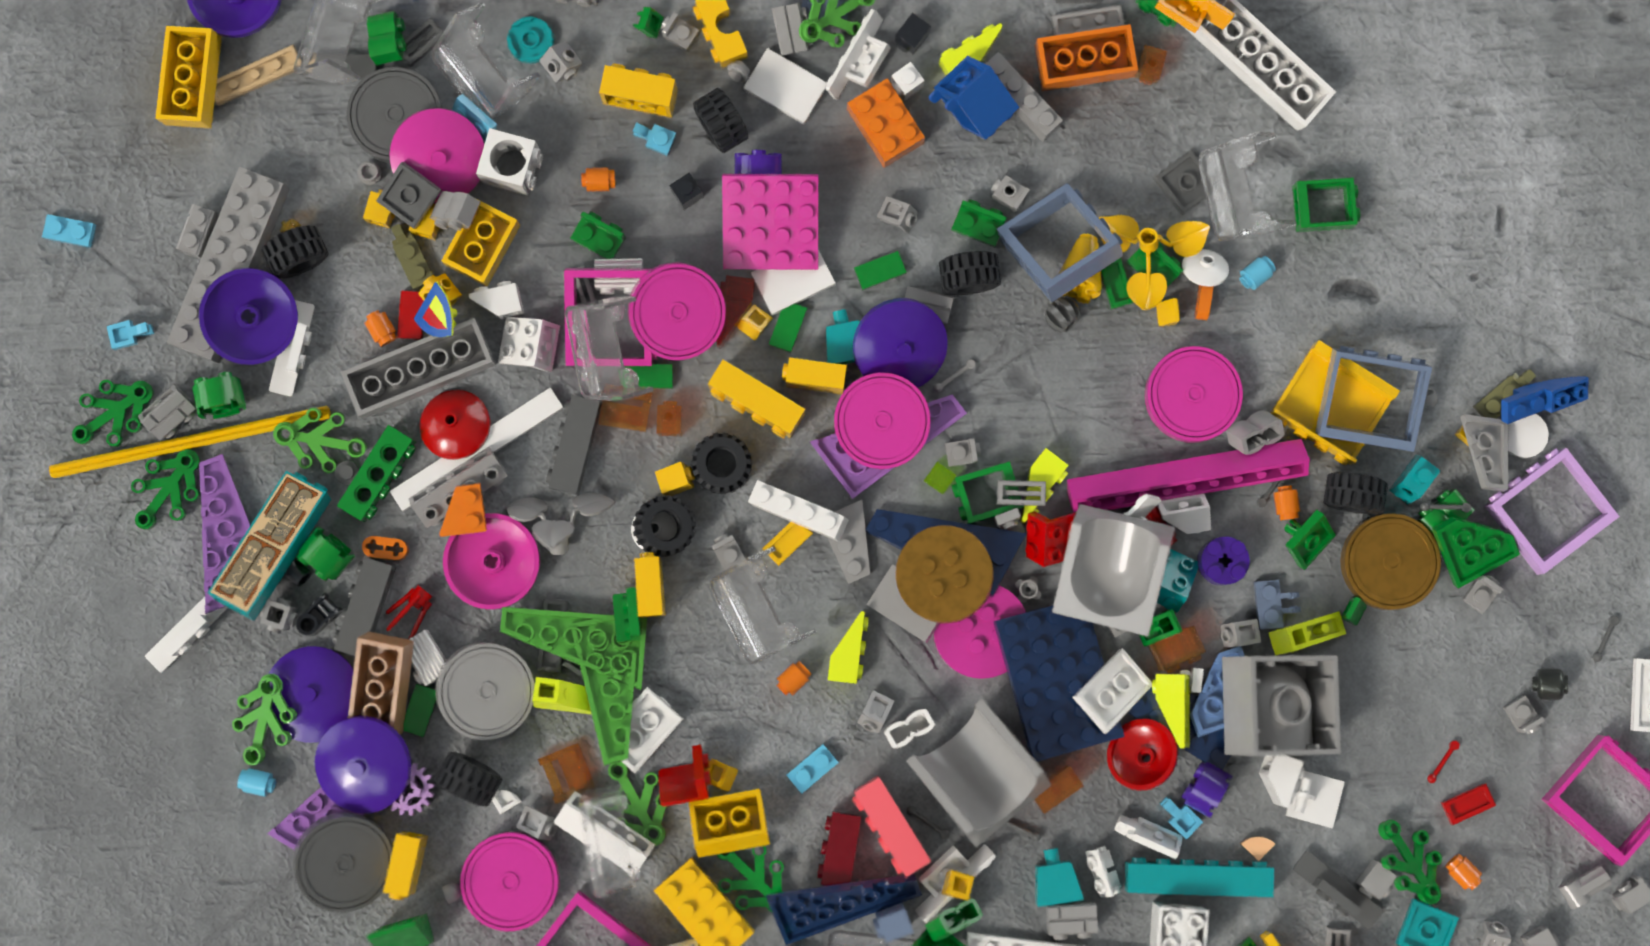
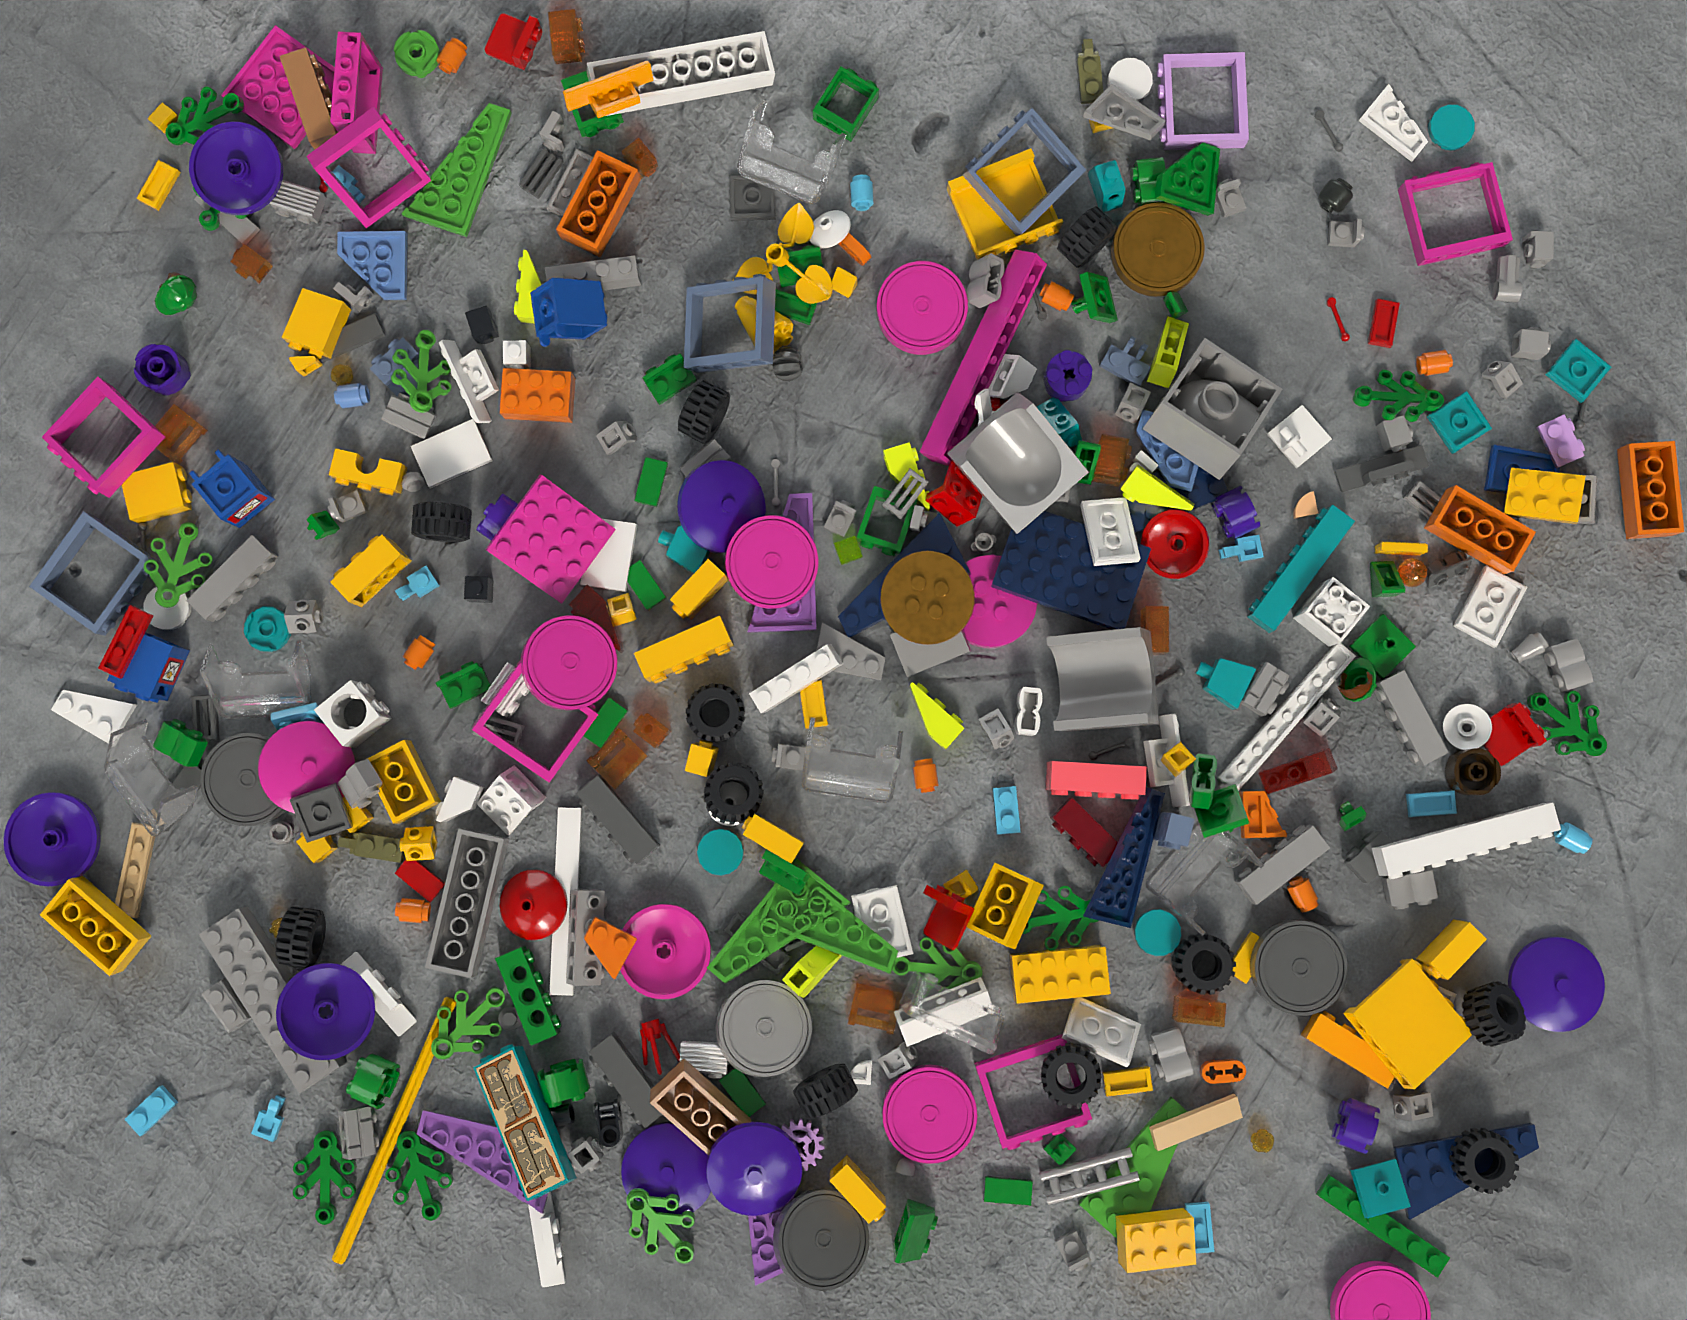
camera: 50 degrees left, 0 degrees up
medium azure brick [237,768,276,797] -> none
orange beam [362,536,409,561] -> none
shield [414,282,457,338] -> none
light grey plant [505,493,615,555] -> none
clear windscreen [565,296,653,400] -> none
light grey brick [991,175,1030,213] -> none
white hinge [1085,846,1121,898] -> none
white hinge [1114,814,1183,859] -> none
white slope [1259,755,1305,808] -> none
dark grey hinge [1420,502,1471,512] -> none
blue slope [1501,376,1589,424] -> none
none -> teal tile [697,829,744,876]

